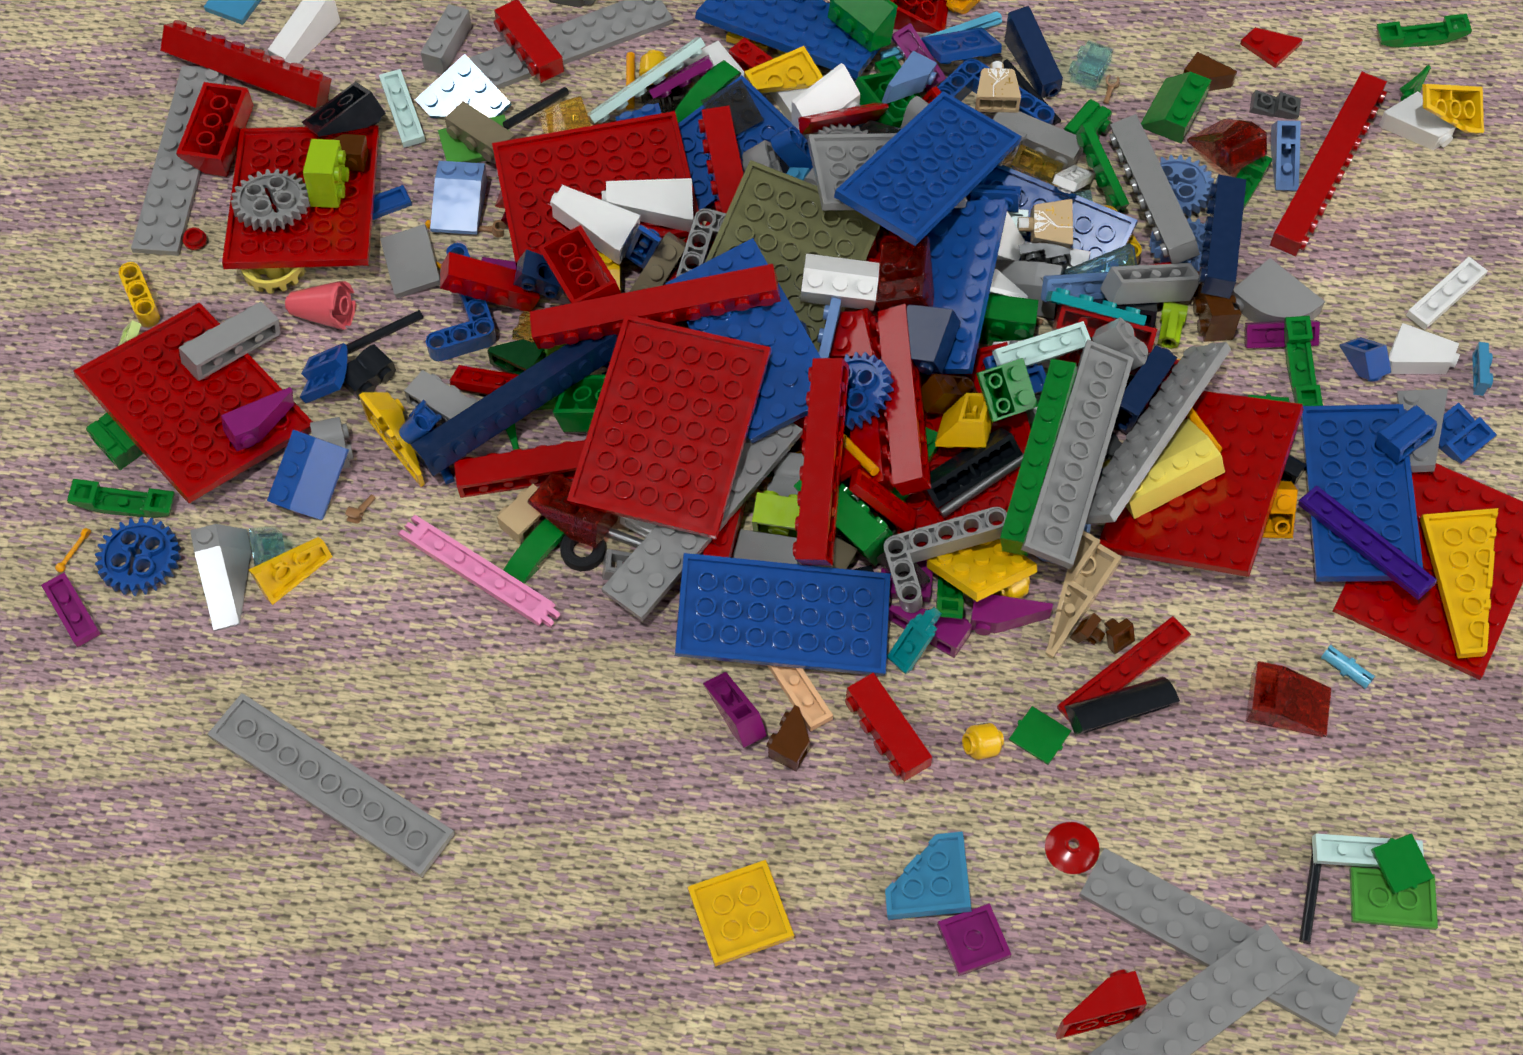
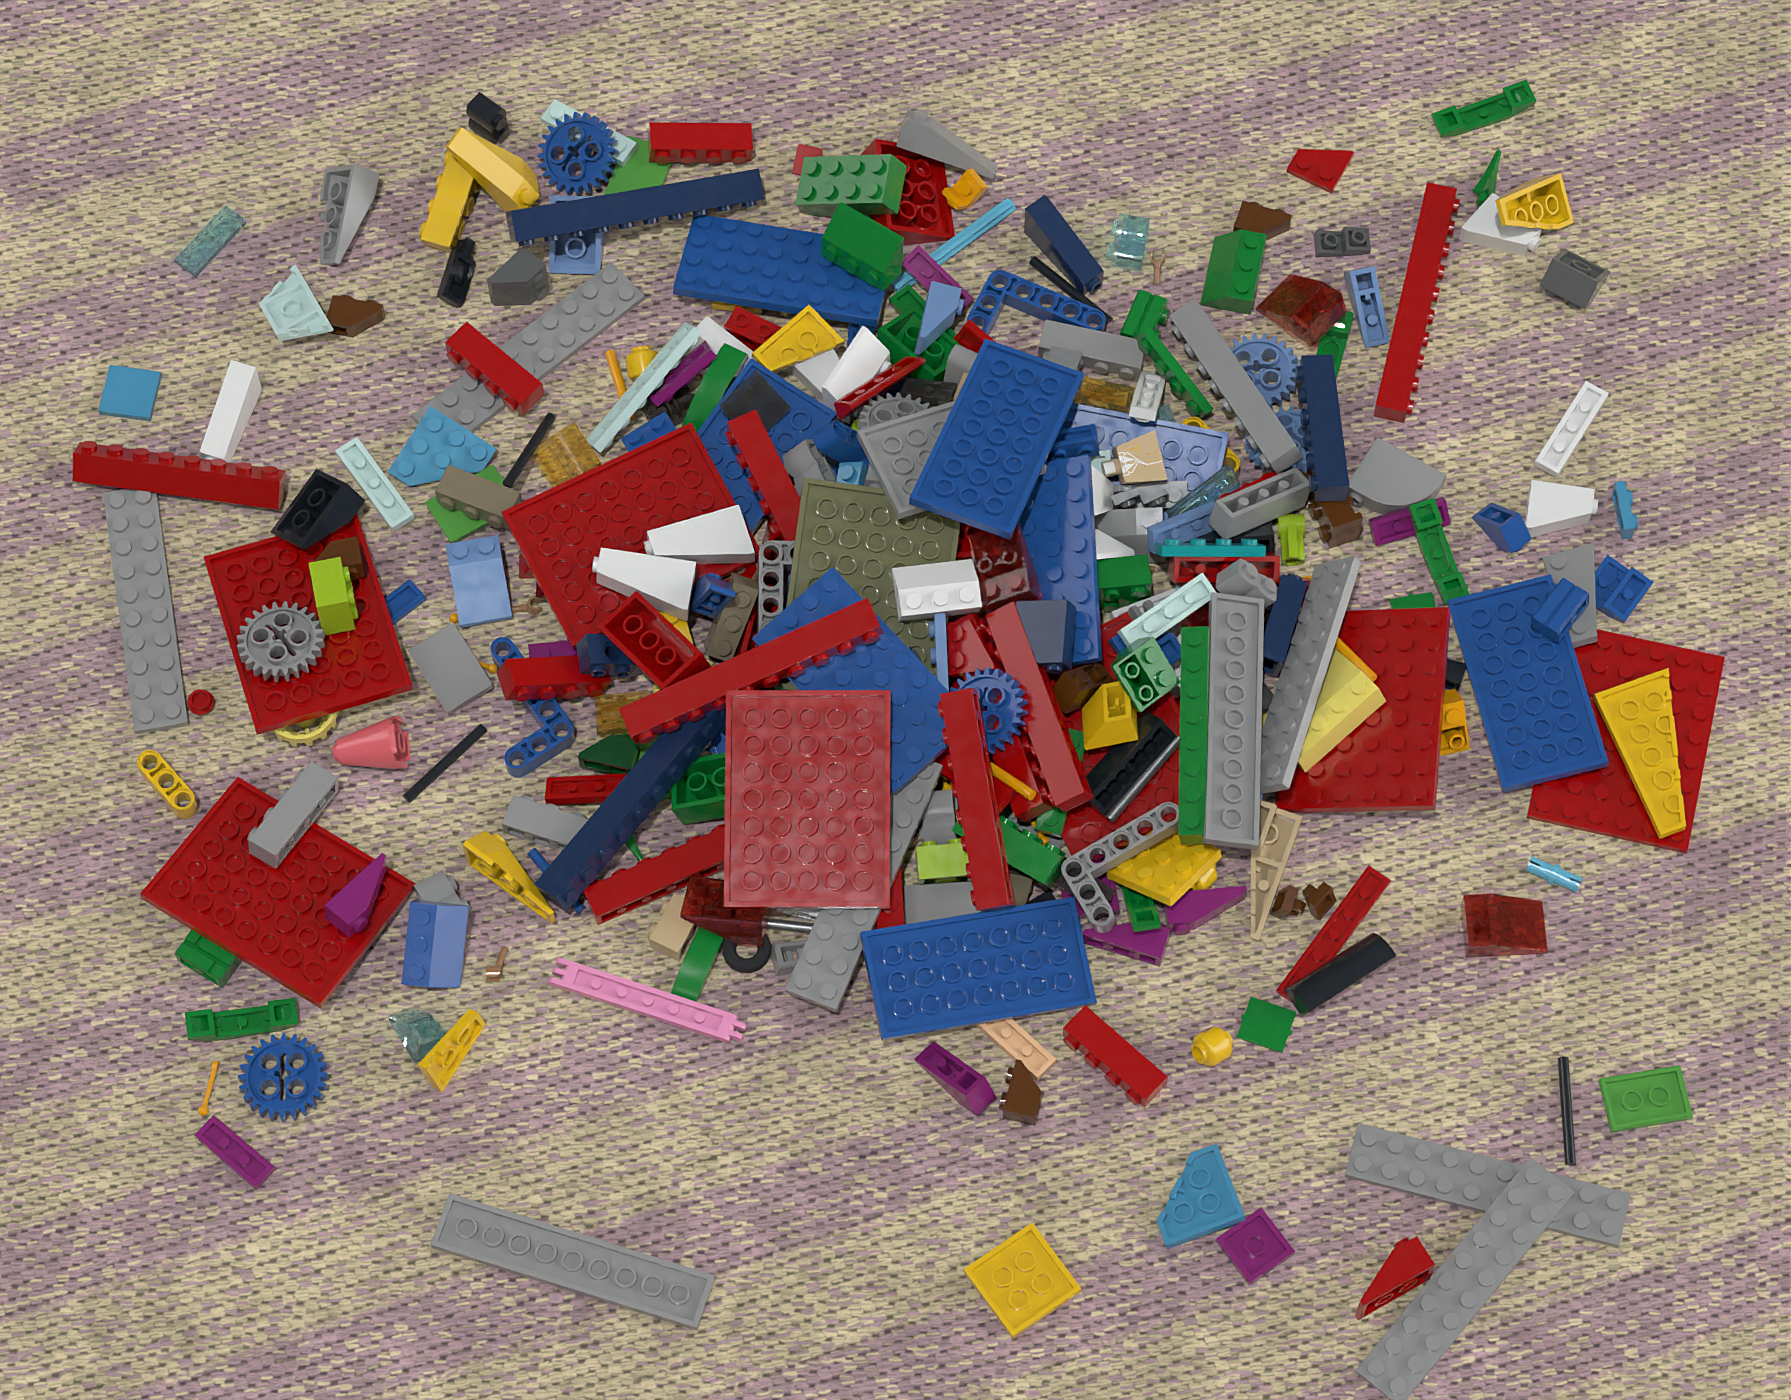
camera: 15 degrees left, 5 degrees up
yellowish green plate [118,320,141,346] -> none
red slope [176,82,254,177] -> none
light grey wedge [190,524,252,631] -> none
blue slope [300,343,347,403] -> none
black brick [342,344,396,400] -> none
blue piece [399,399,442,444] -> none
light grey brick [421,4,472,74] -> none
red plate [849,468,916,532] -> none
teal hinge [887,607,942,674] -> none
blue plate [921,27,1002,64] -> none
tan torso [975,61,1021,113] -> none
red dish [1045,822,1100,874] -> none
dark purple tile [1298,485,1437,600] -> none
light aqua plate [1312,834,1424,868] -> none
green piece [1371,833,1434,894] -> none
none -> dark grey slope [1539,249,1610,309]

